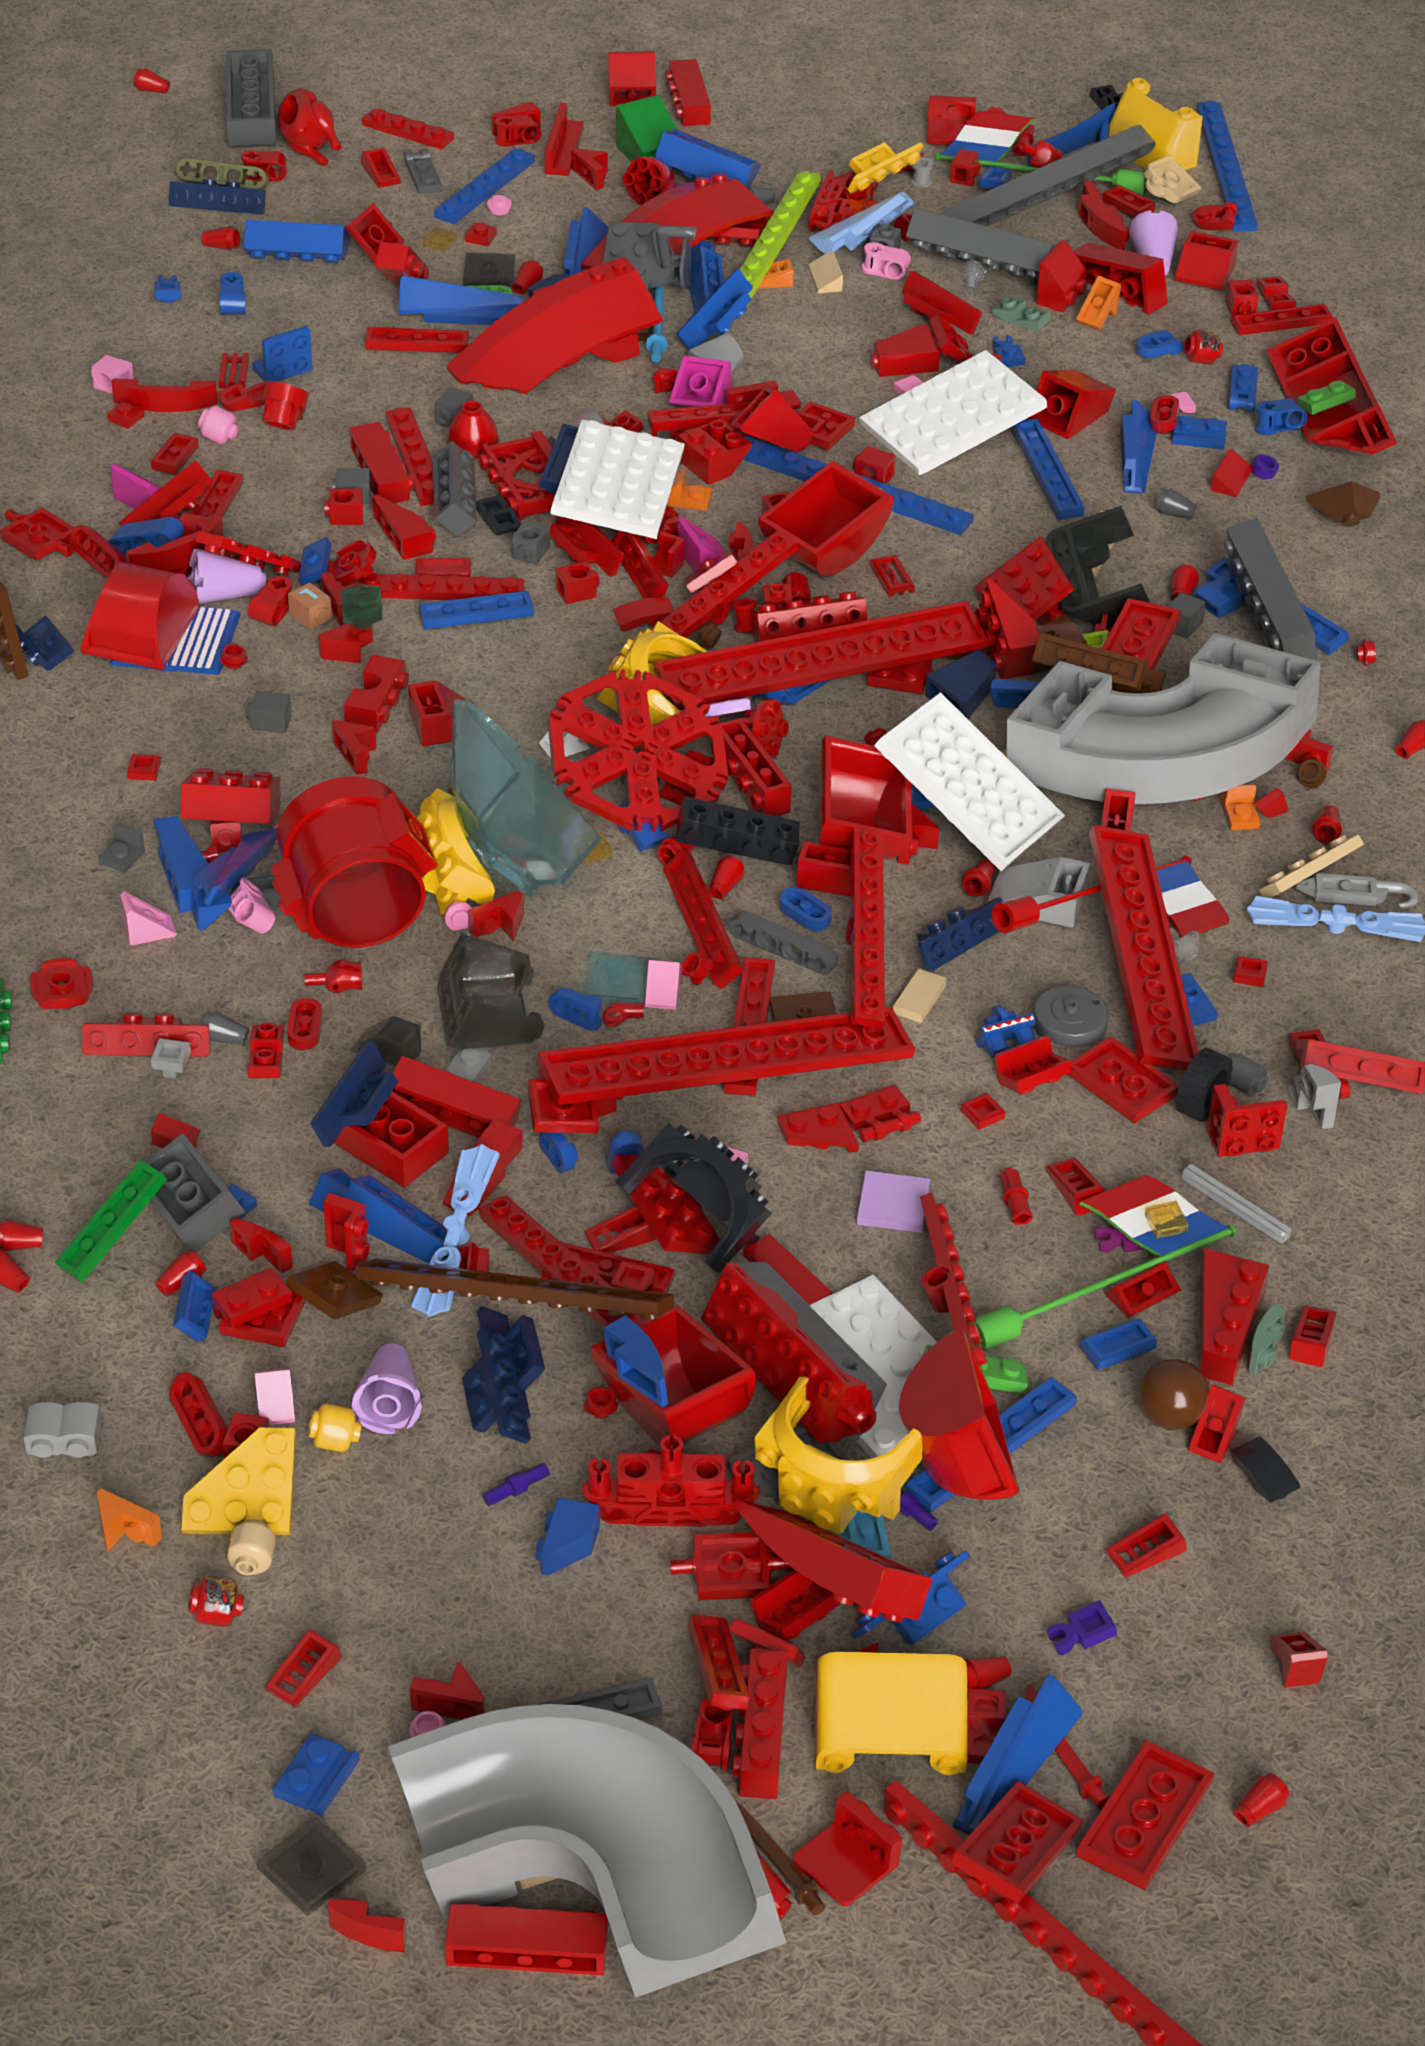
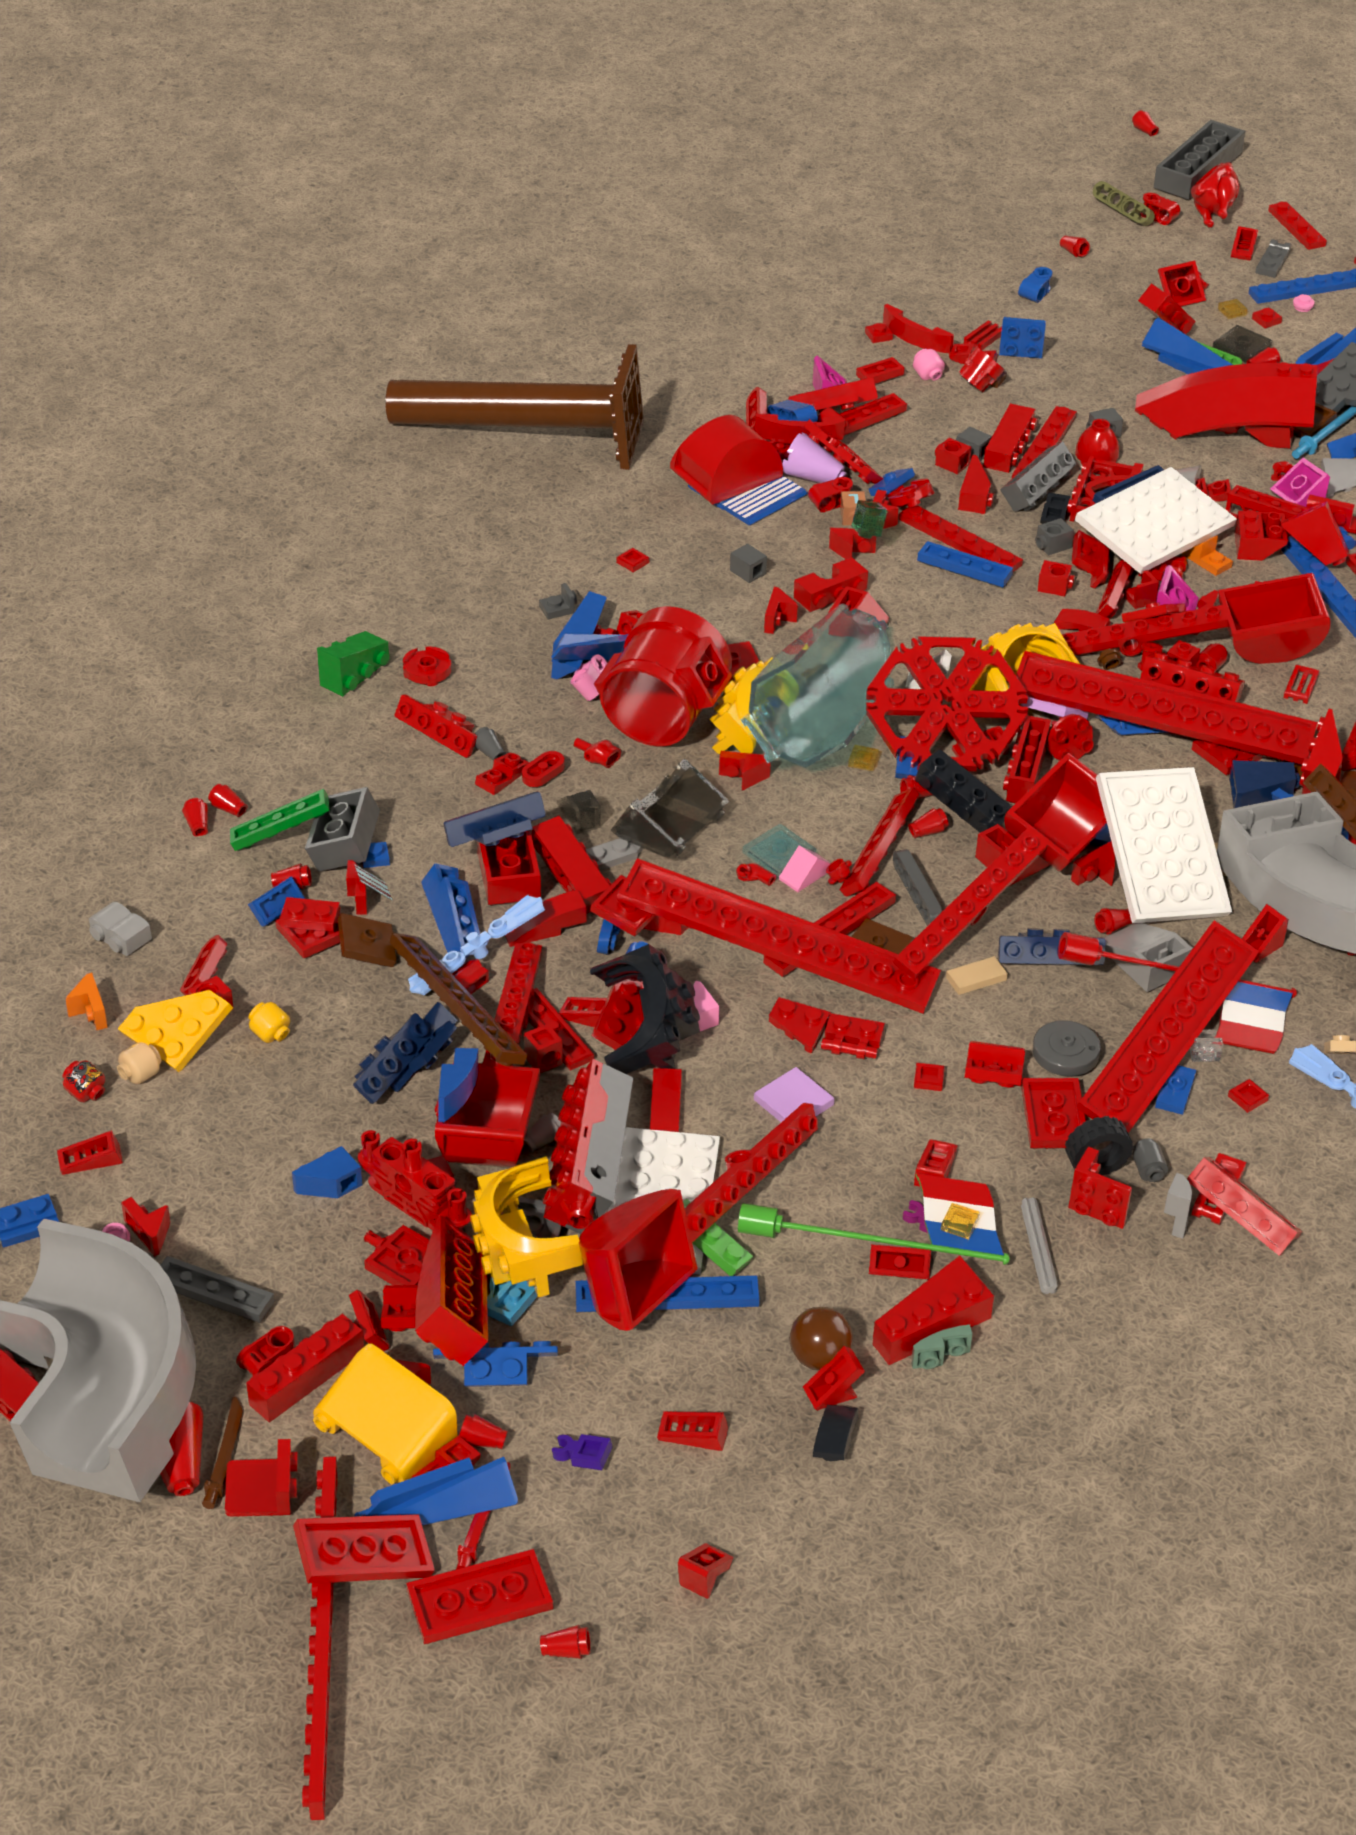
camera: 40 degrees right, 0 degrees up
red plate [0,507,74,561] -> none
dark blue bracket [16,615,74,671] -> none
bright pink brick [91,355,134,394] -> none
bright pink slope [120,891,177,945] -> none
light grey tile [151,1039,191,1079] -> none
red piece [151,1113,201,1148] -> none
blue plate [155,275,181,303] -> none
dark blue bracket [169,179,266,214] -> none
red brick [181,768,280,824] -> none
red plate [220,644,248,669] -> none
blue slope [244,220,351,263] -> none
bright pink slope [254,1367,295,1425] -> none
red bracket [323,1193,370,1272] -> none
lavender cone [352,1343,422,1434] -> none
red plate [365,327,469,353] -> none
red tile [416,558,471,577] -> none
bright pink plate [444,901,472,931] -> none
dark purple bar [483,1463,550,1506] -> none
blue plate [548,987,601,1031] -> none
red plate [688,1614,750,1710] -> none
blue plate [779,887,832,931] -> none
dark purple bar [900,1490,938,1531] -> none
blue hips [975,1005,1036,1058] -> none
red axle [1000,1167,1033,1225] -> none
blue plate [1080,1318,1158,1370] -> none
red slope [1289,1305,1337,1367] -> none

